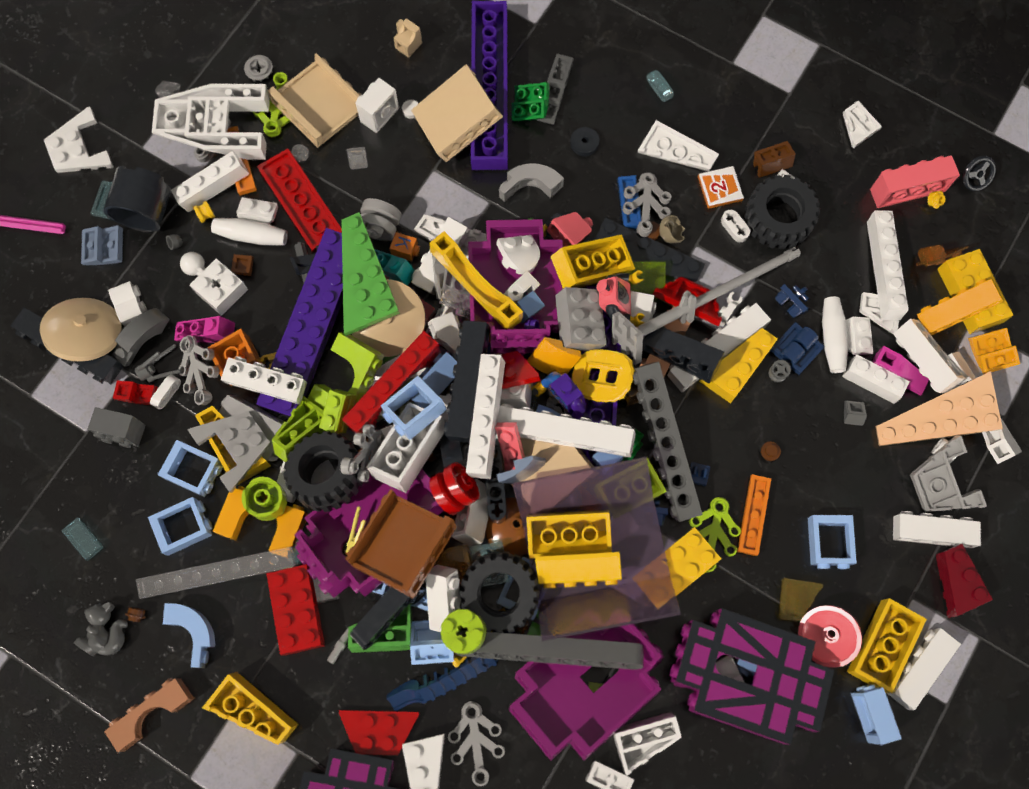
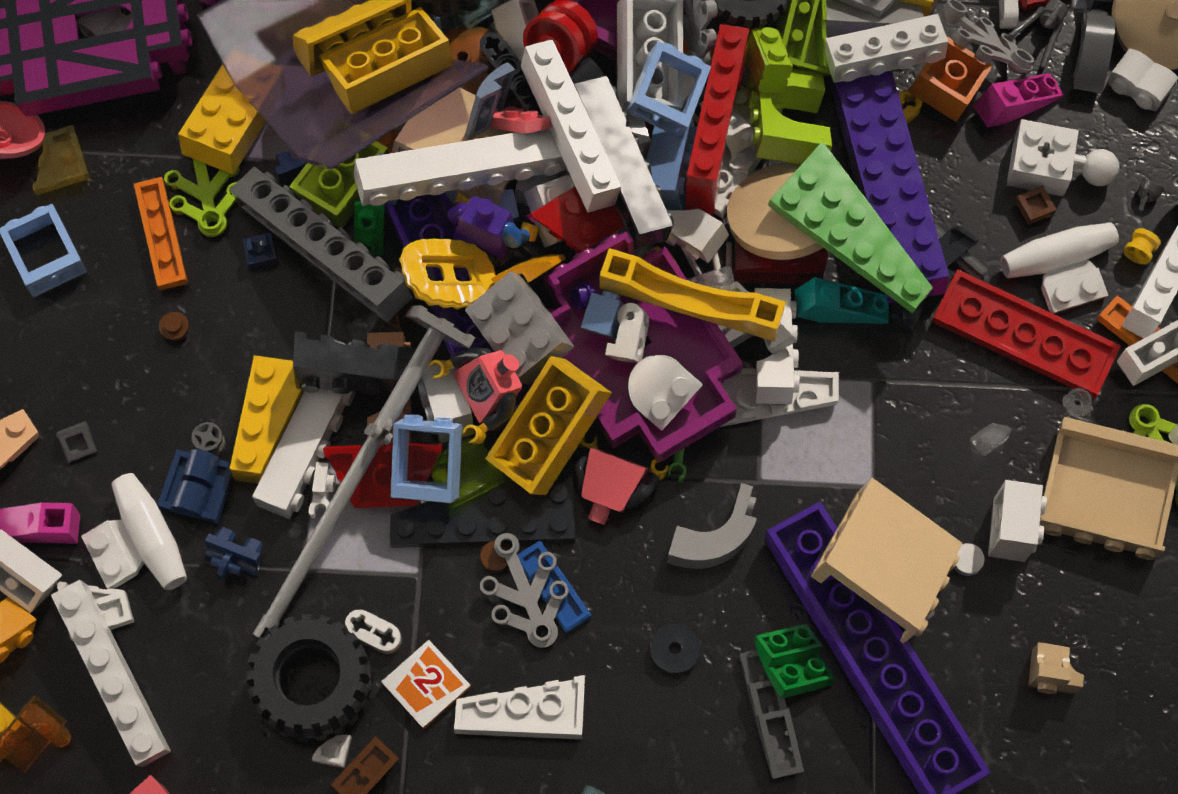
camera: 150 degrees right, 5 degrees down
light grey wheel [360,198,402,241] -> none
orange brick [390,232,420,262] -> none
dark tan hair [659,215,685,243] -> none
white brick [842,354,910,403] -> none
none -> light blue window [391,415,462,503]

